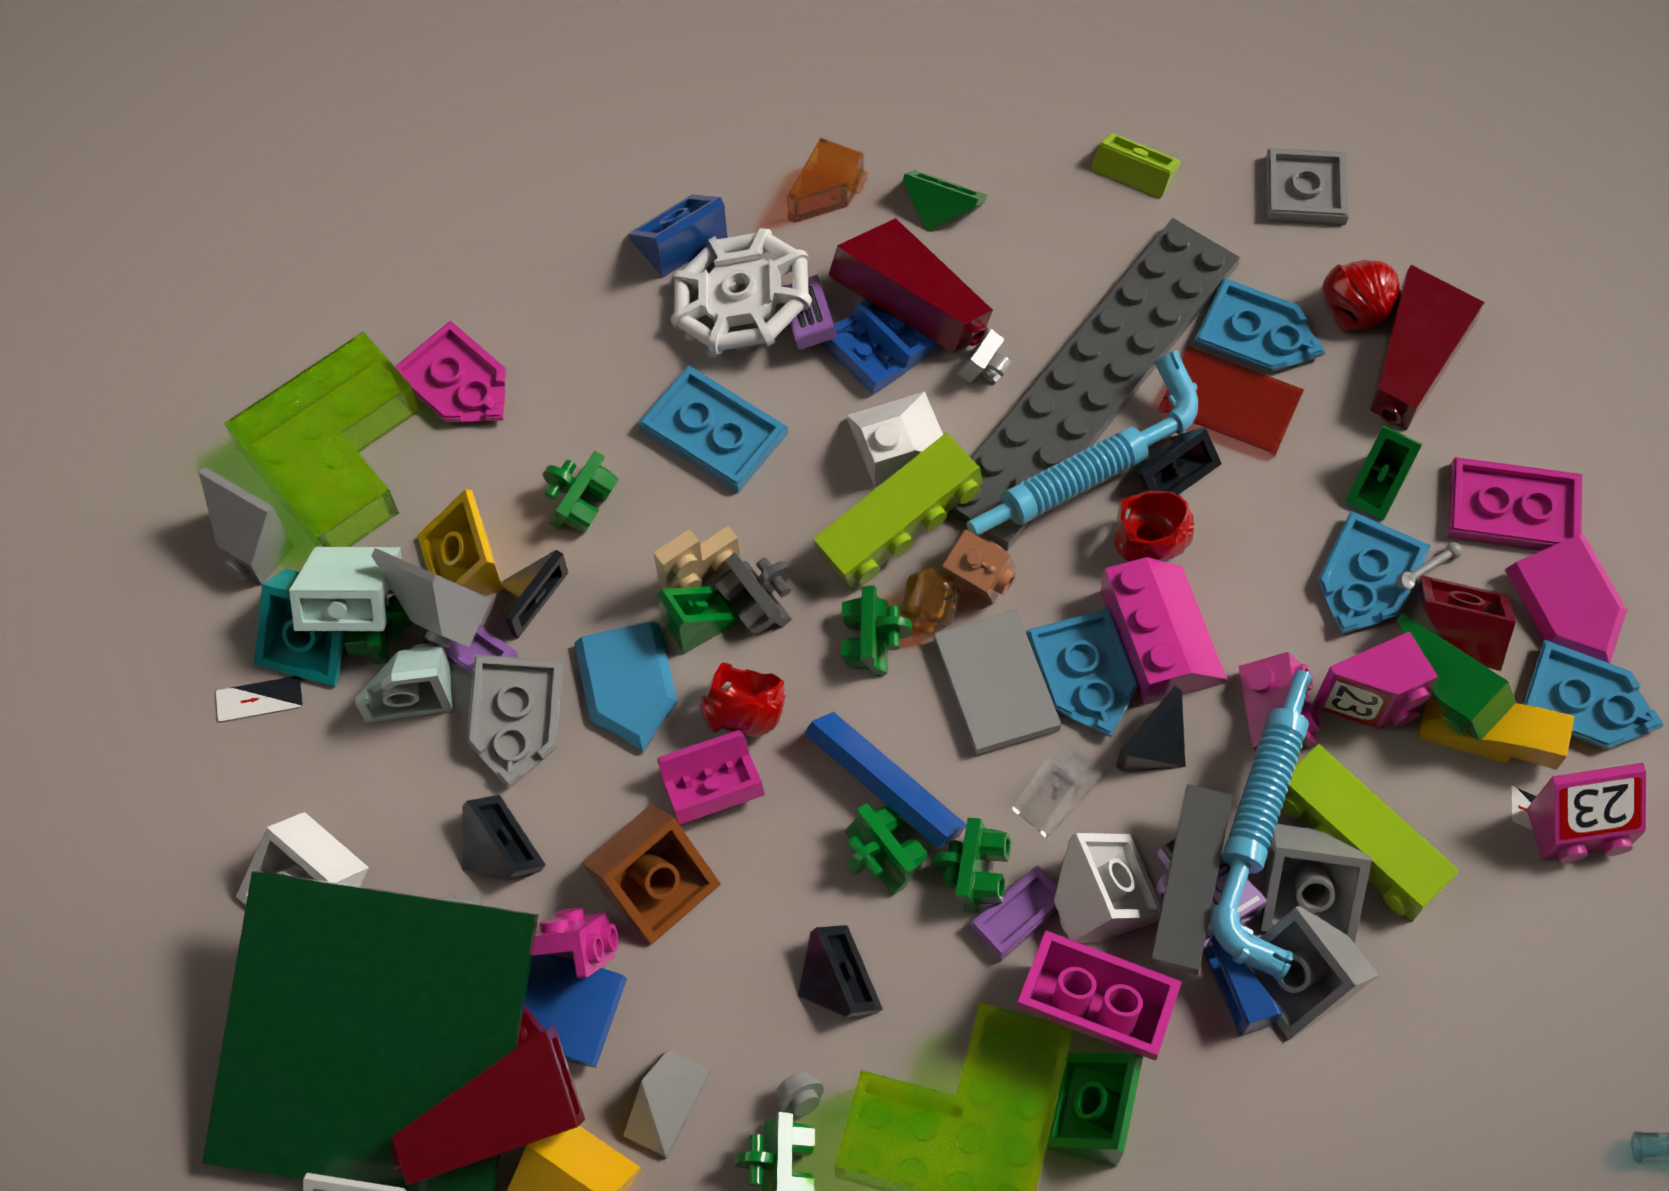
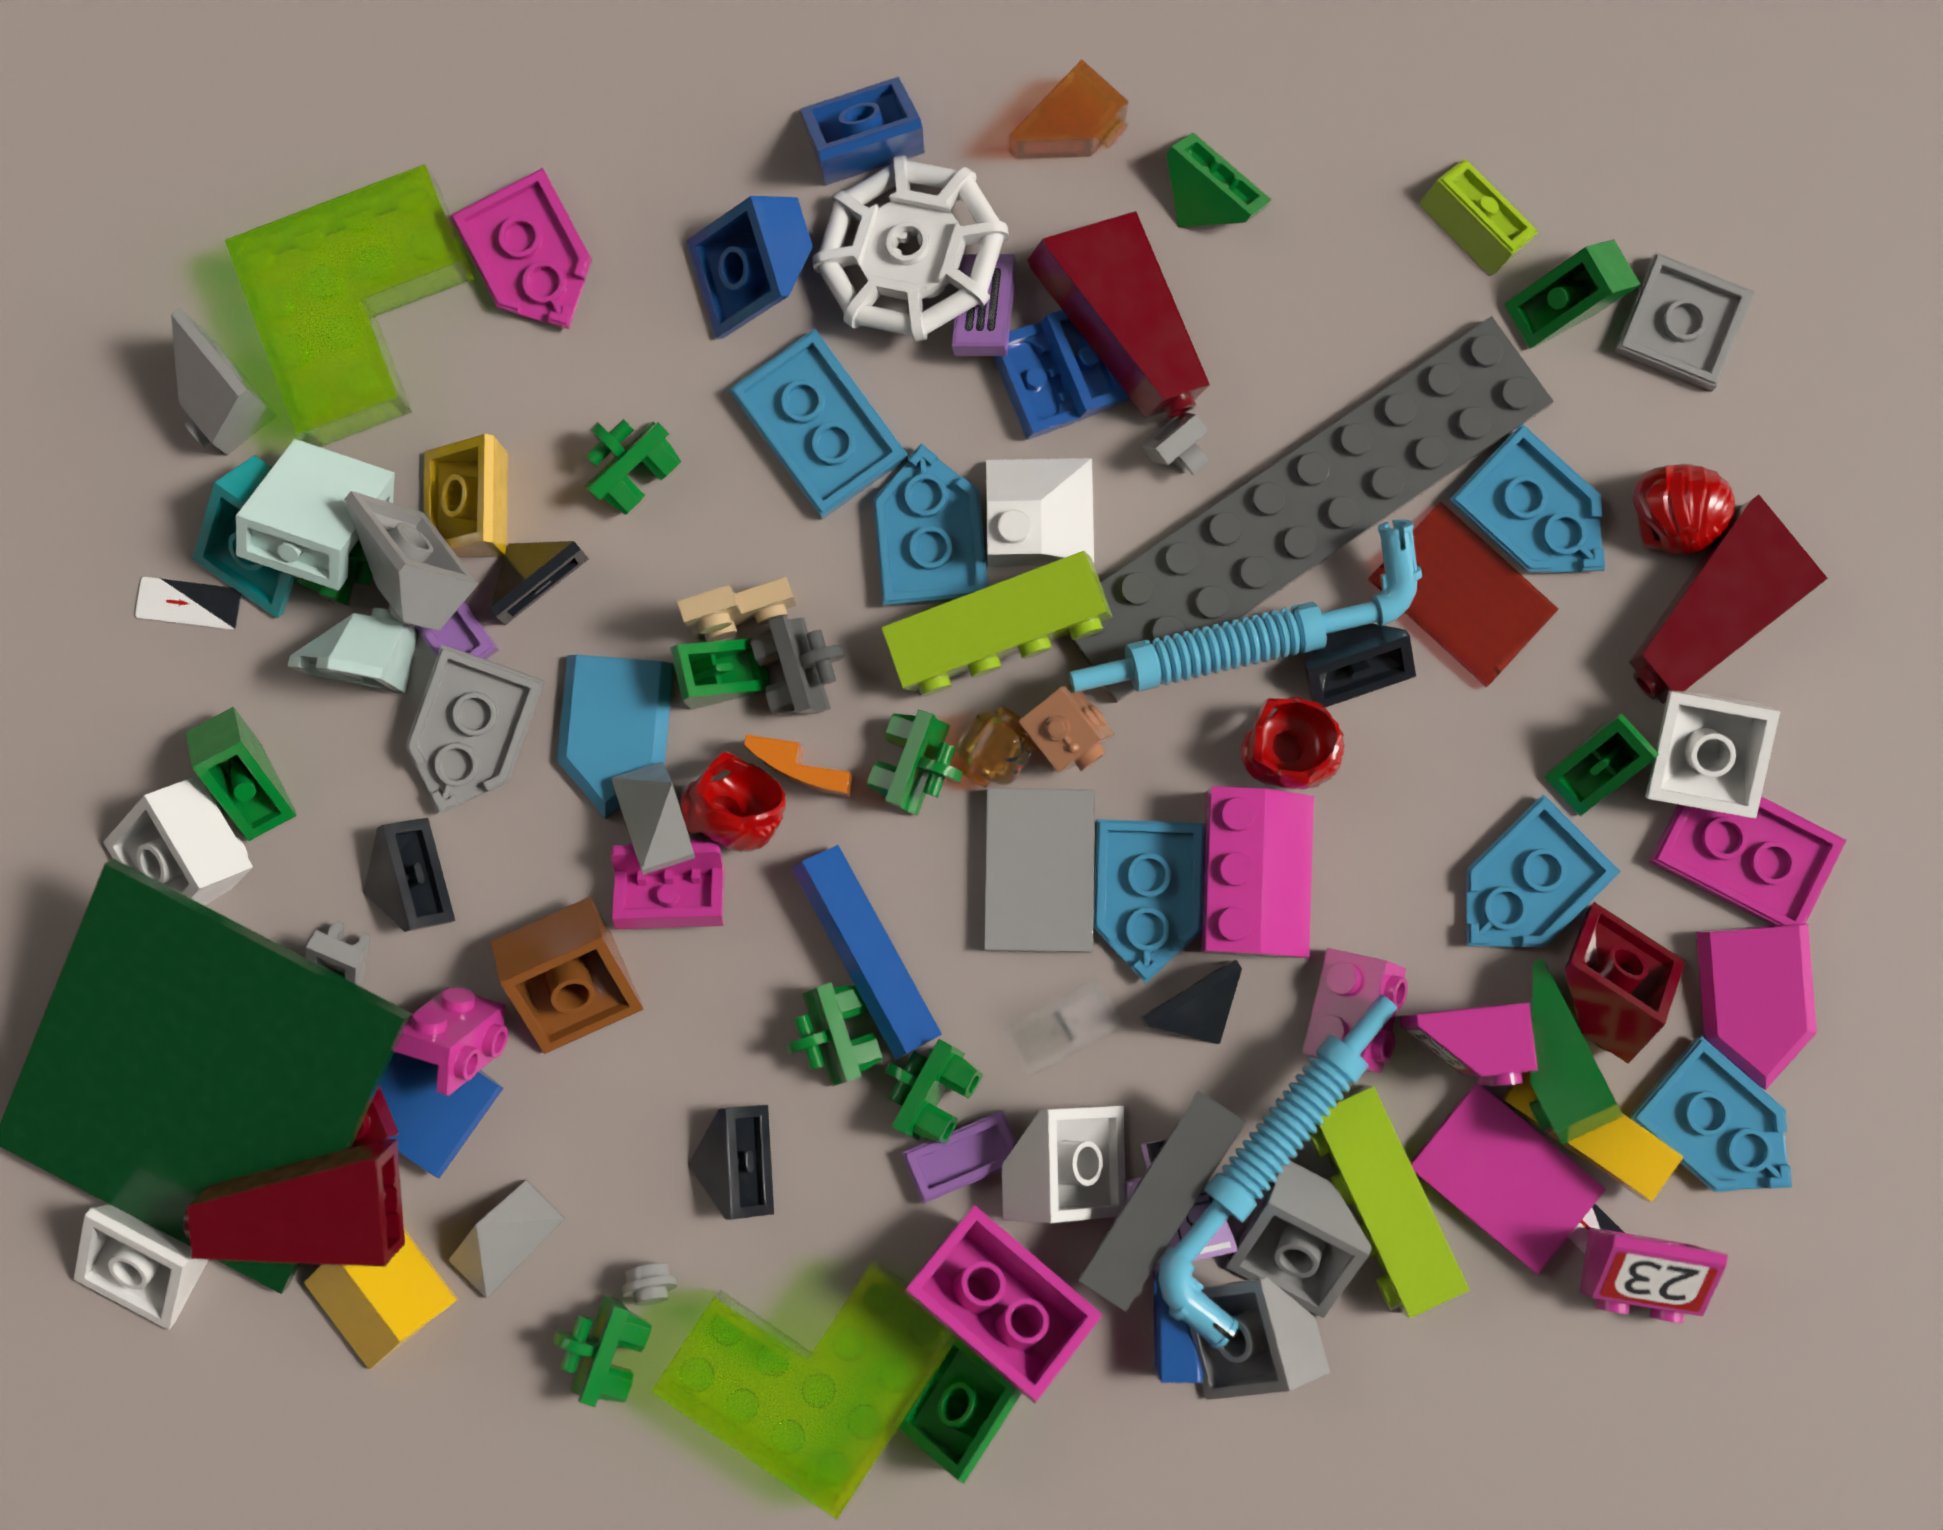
camera: 20 degrees right, 20 degrees up
light grey hinge [1396,542,1462,590] -> none
none -> green slope [185,706,297,841]
none -> light grey slope [611,761,695,875]
none -> blue slope [686,196,813,339]
none -> orange slope [744,734,853,798]
none -> dark azure tile [873,443,988,607]
none -> dark pink tile [1410,1082,1606,1275]
none -> green slope [1504,239,1641,349]
none -> white slope [1645,690,1780,819]

